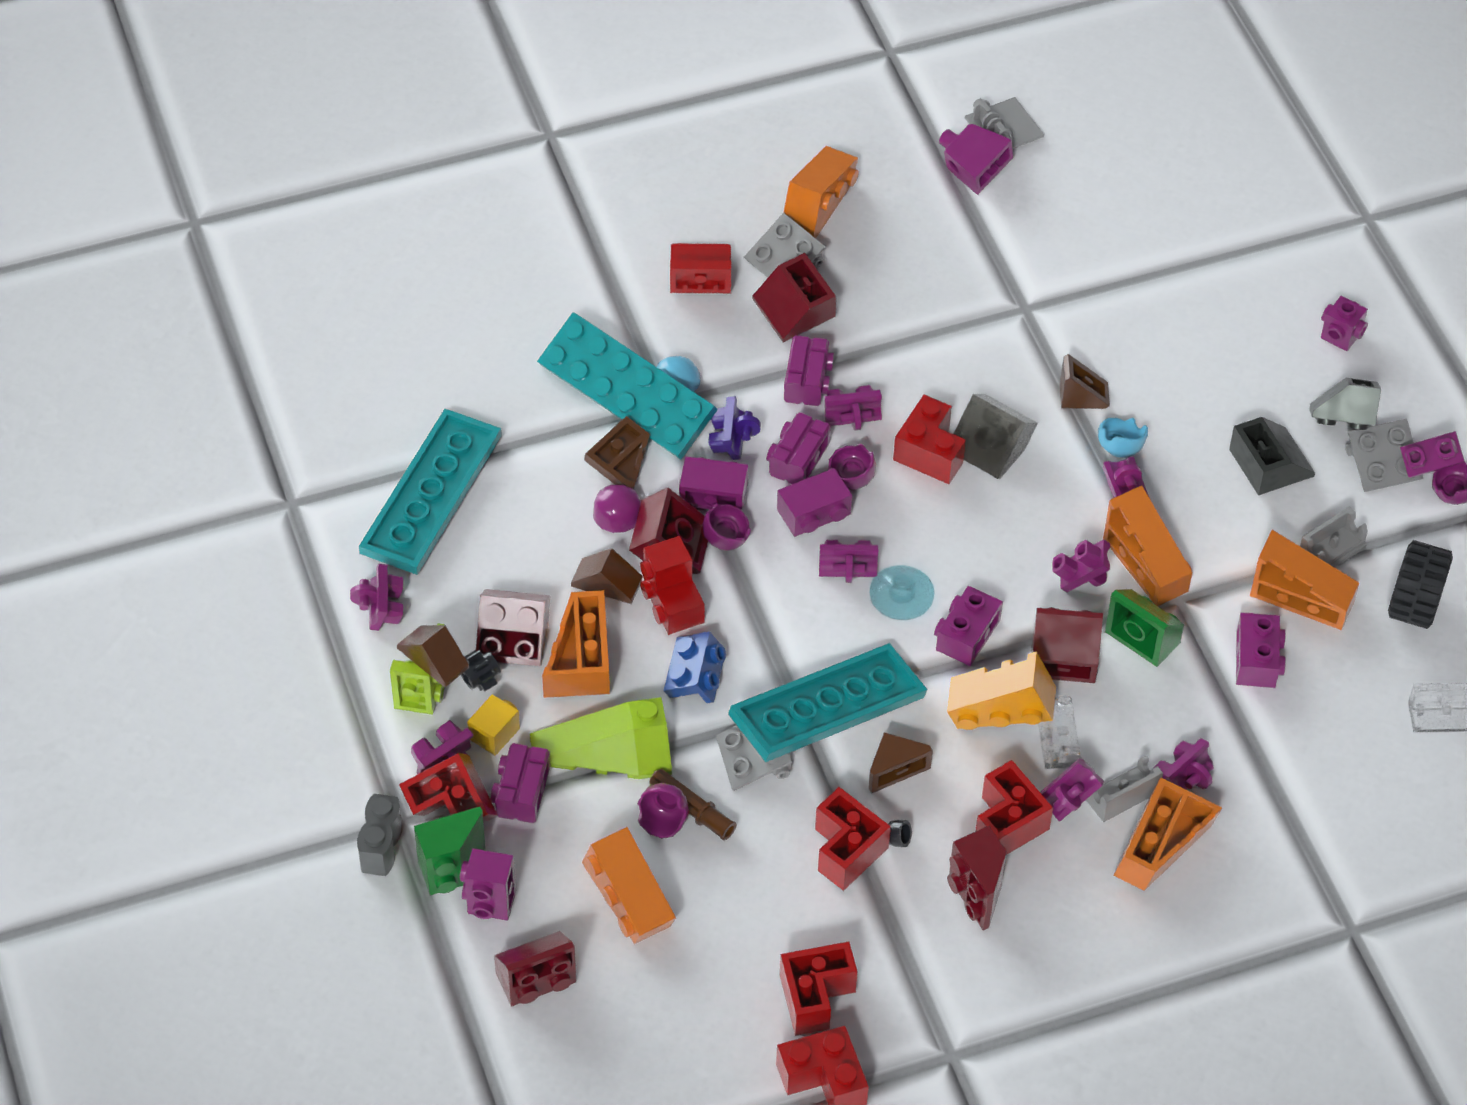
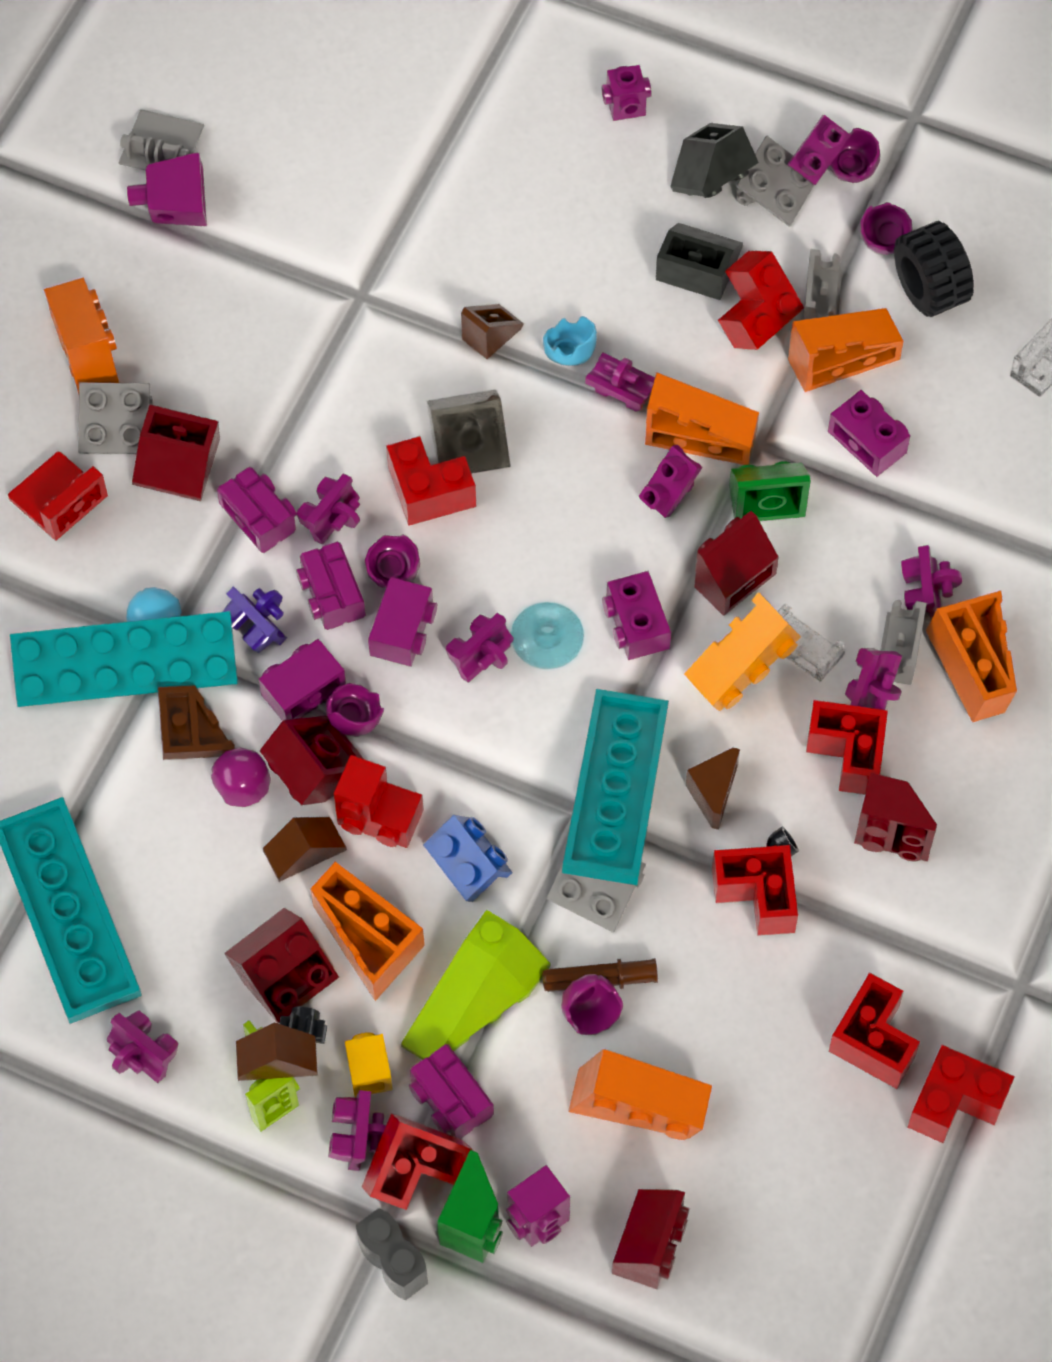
camera: 45 degrees left, 10 degrees up
none -> red brick [718,251,805,350]
none -> magenta hair [860,202,913,255]

